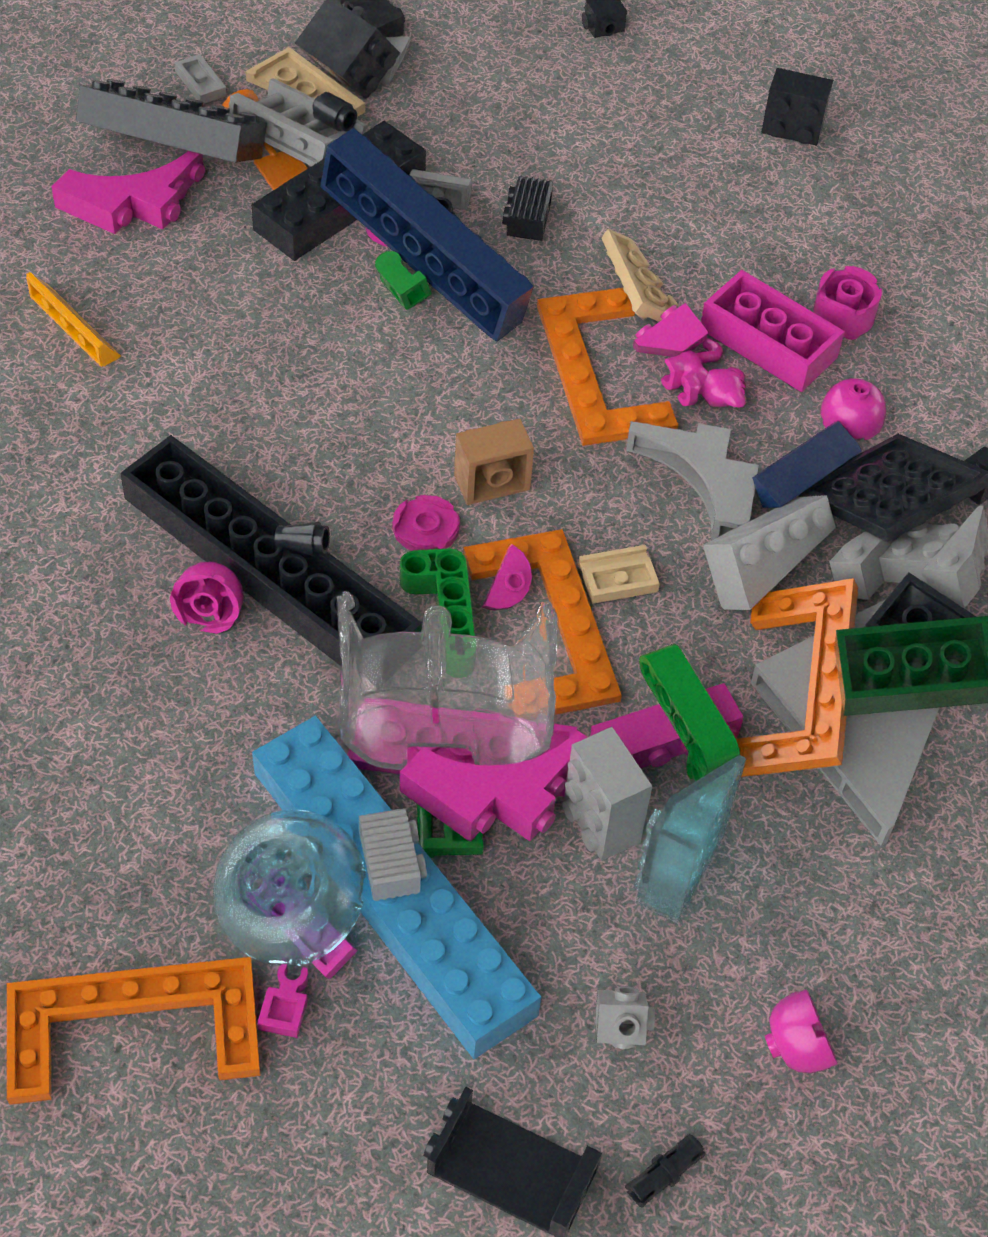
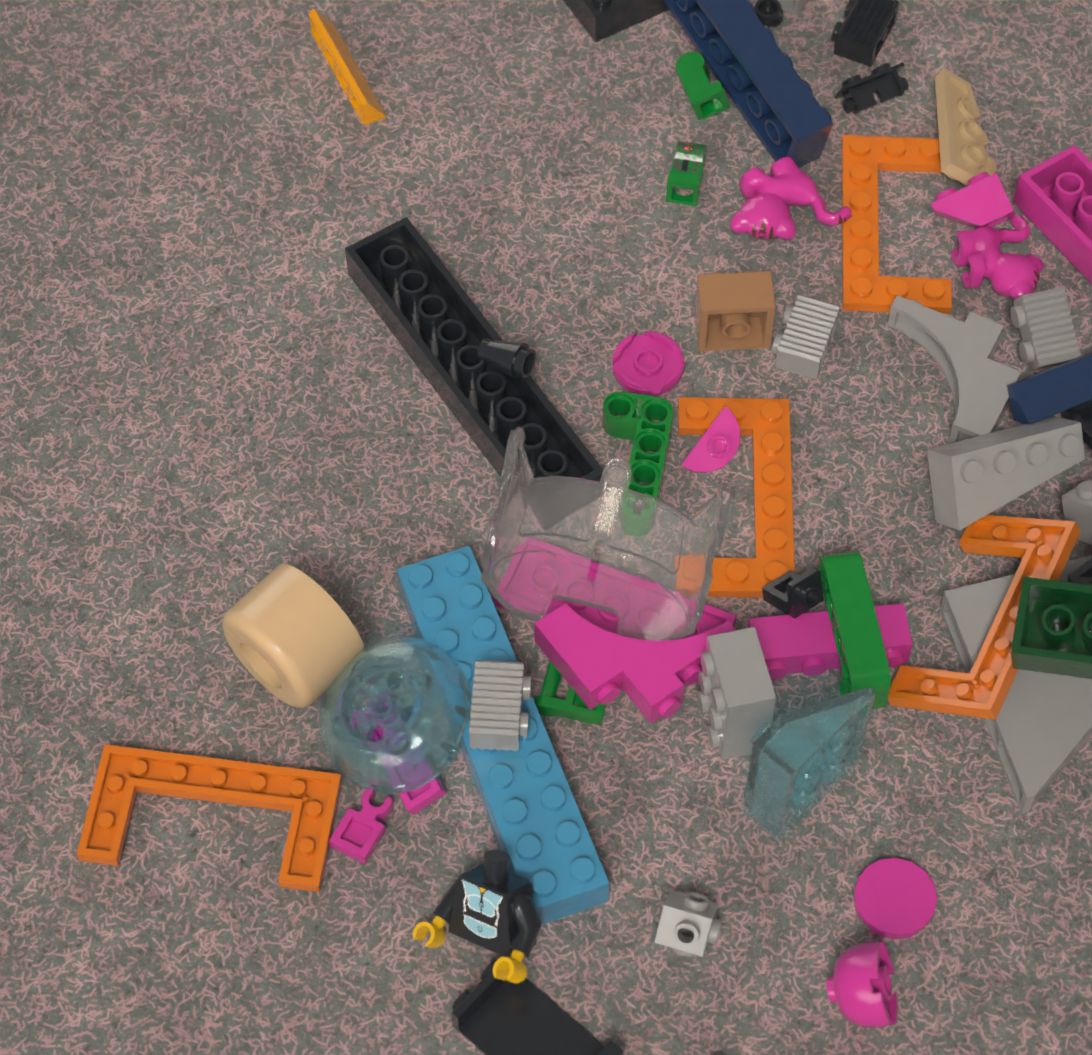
camera: 20 degrees right, 5 degrees up
dark pink cylinder [170,562,244,634] -> none
tan plate [578,545,660,604] -> none
none -> tan piece [222,564,365,708]
none -> black torso [413,850,542,983]
none -> green leg [666,141,706,206]
none -> dark pink animal [730,156,852,239]
none -> black bracket [762,567,824,618]
none -> light grey brick [771,294,841,379]
none -> black hinge [834,63,908,114]
none -> dark pink tile [853,858,937,940]
none -> light grey brick [1010,287,1081,371]

